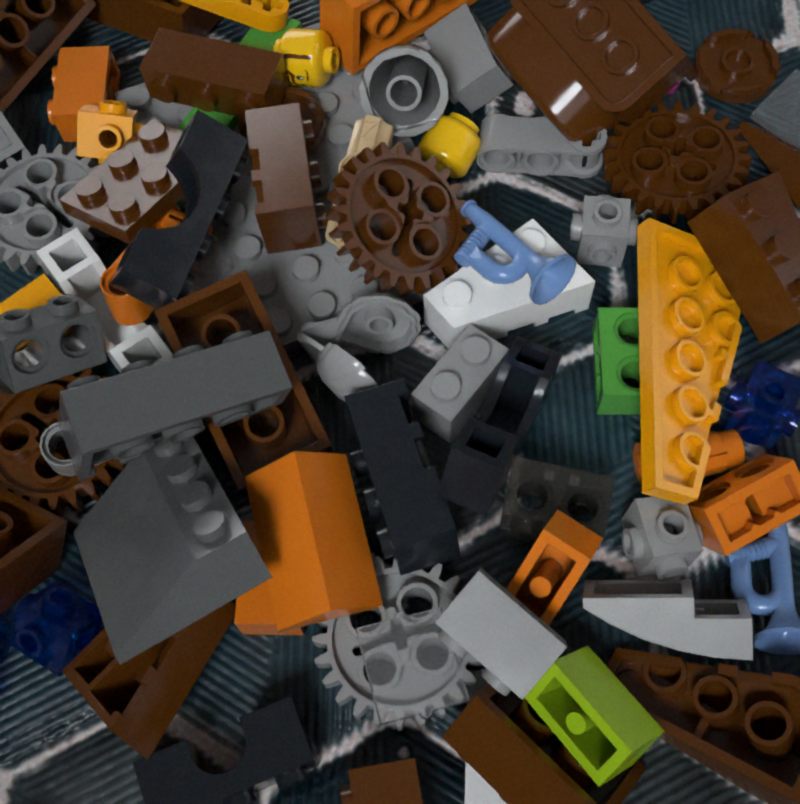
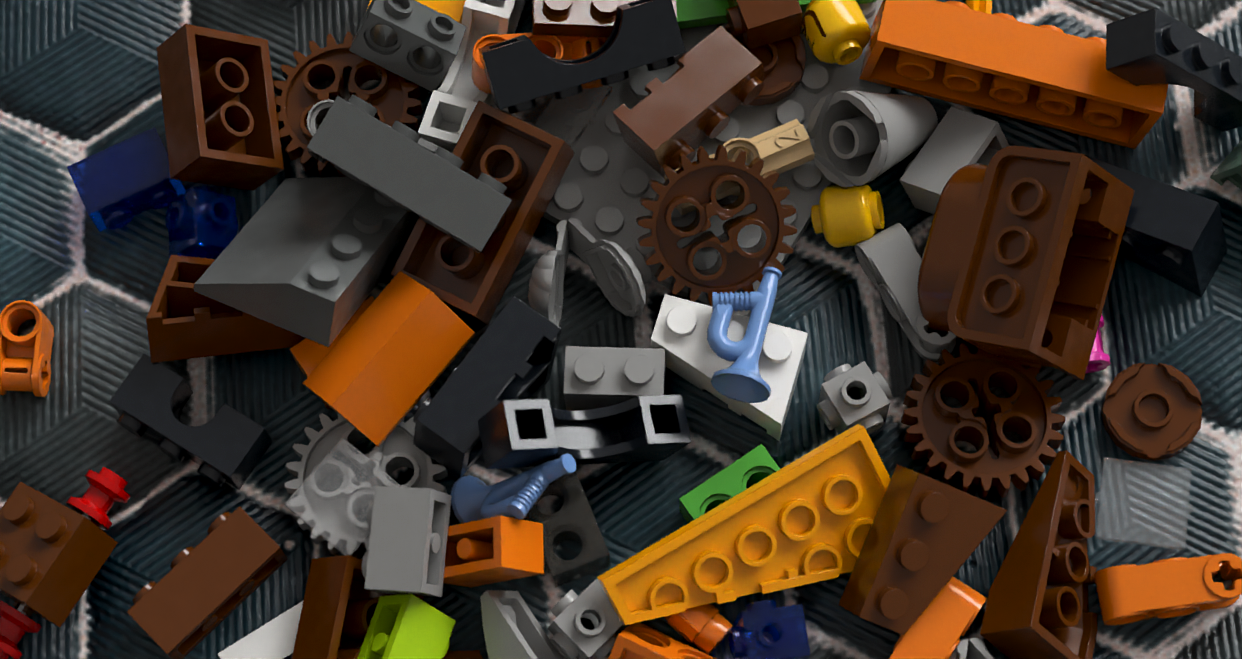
camera: 55 degrees right, 5 degrees up
none -> medium blue piece [451,453,576,524]

